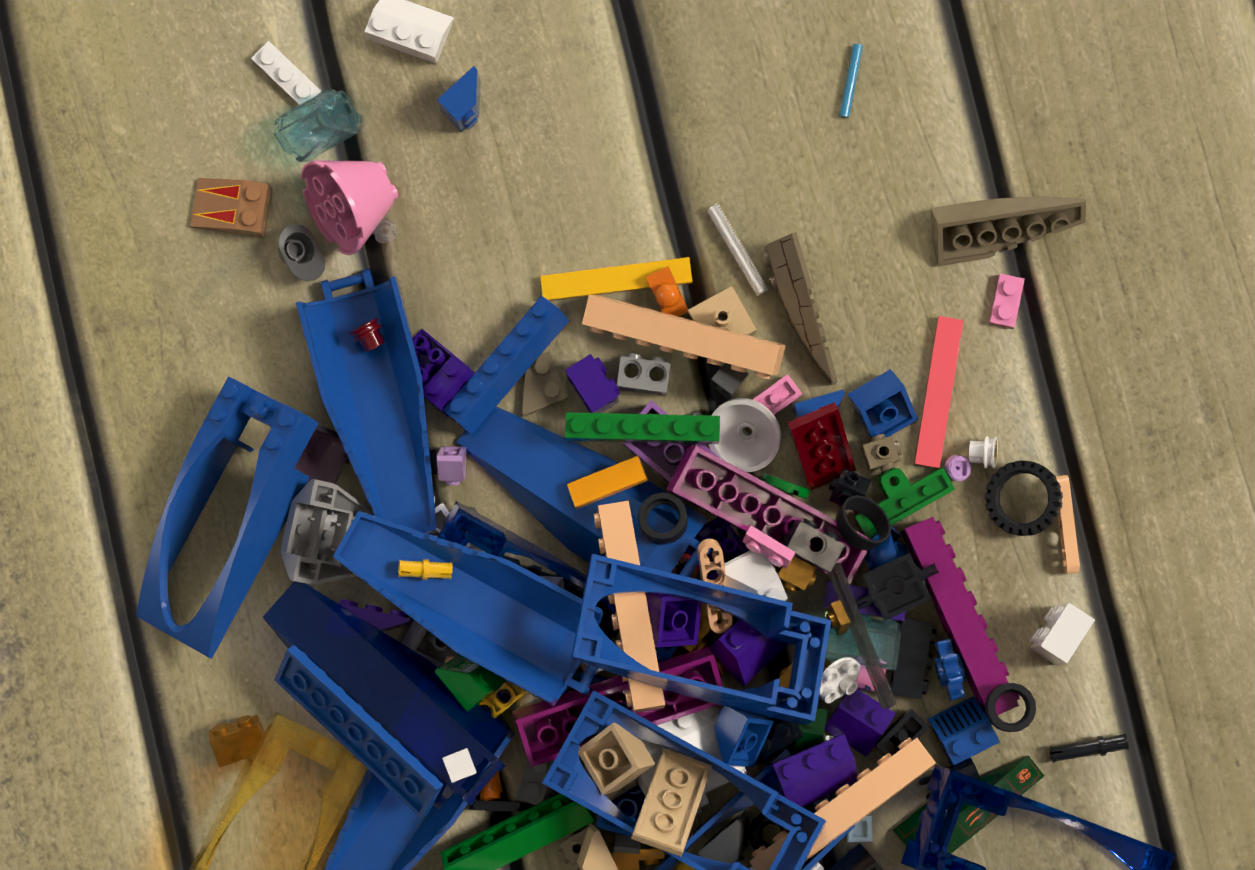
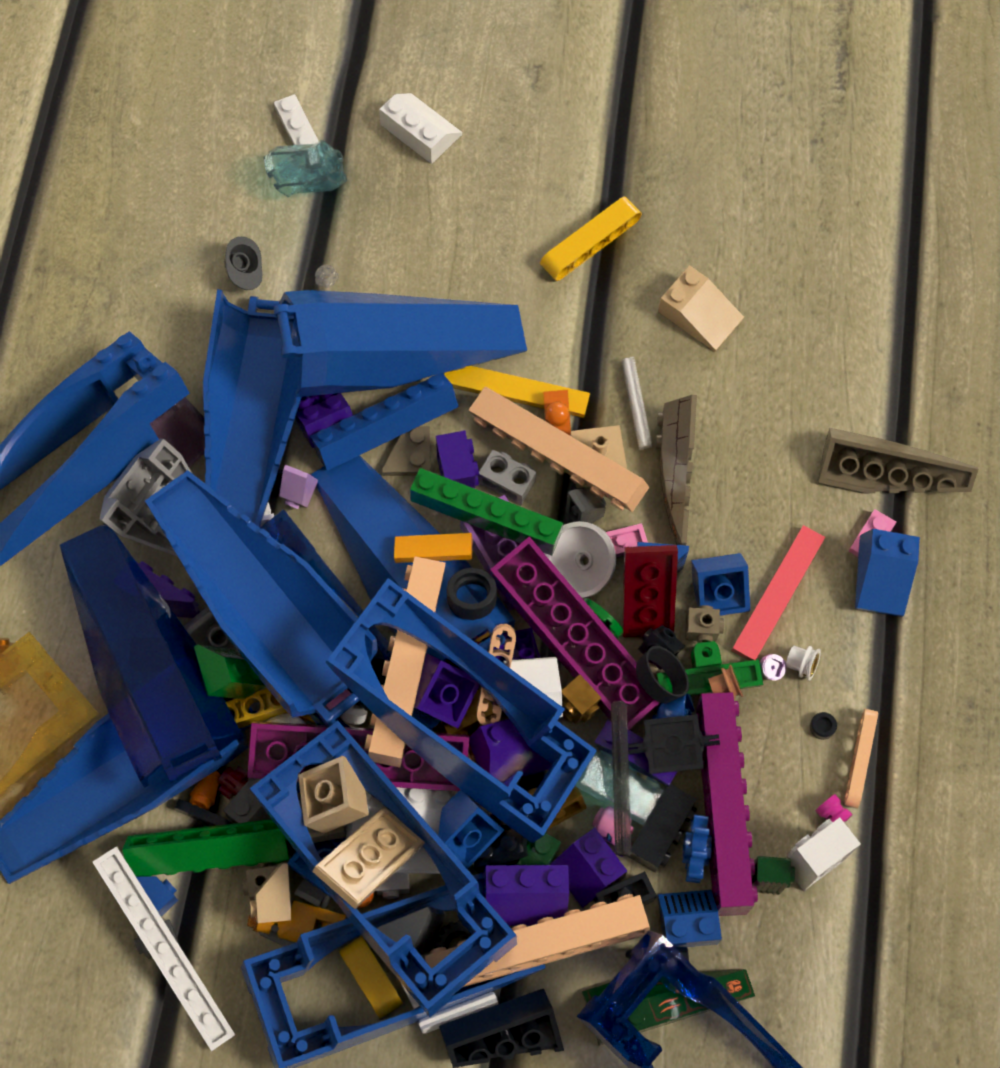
camera: 15 degrees right, 15 degrees down
medium nougat slope [190,178,272,238] -> none
blue plate [274,645,443,819] -> none
bright pink cone [301,160,398,255] -> none
dark red piece [349,317,385,352] -> none
yellow pin [398,559,452,580] -> none
blue slope [437,66,480,132] -> none
white tile [442,748,477,783] -> none
bright pink plate [743,526,796,569] -> none
brick [782,518,845,573] -> none
white dish [819,657,860,703] -> none
pearl gold plate [826,600,850,636] -> none
dark azure bar [839,44,863,118] -> none
light aqua tile [846,815,873,842] -> none
black tyre [985,460,1063,536] -> none
black tyre [985,683,1036,732] -> none
black pin [1049,733,1129,763] -> none
none -> dark red gear [218,766,248,800]
none -> blue windscreen [273,290,527,397]
none -> yellow beam [540,196,642,281]
none -> tan slope [658,265,744,352]
none -> nougat piece [708,665,743,700]
none -> dark green brick [751,856,795,895]
none -> black tile [810,712,837,740]
none -> dark pink wheel [815,794,853,823]
none -> blue slope [855,529,920,617]

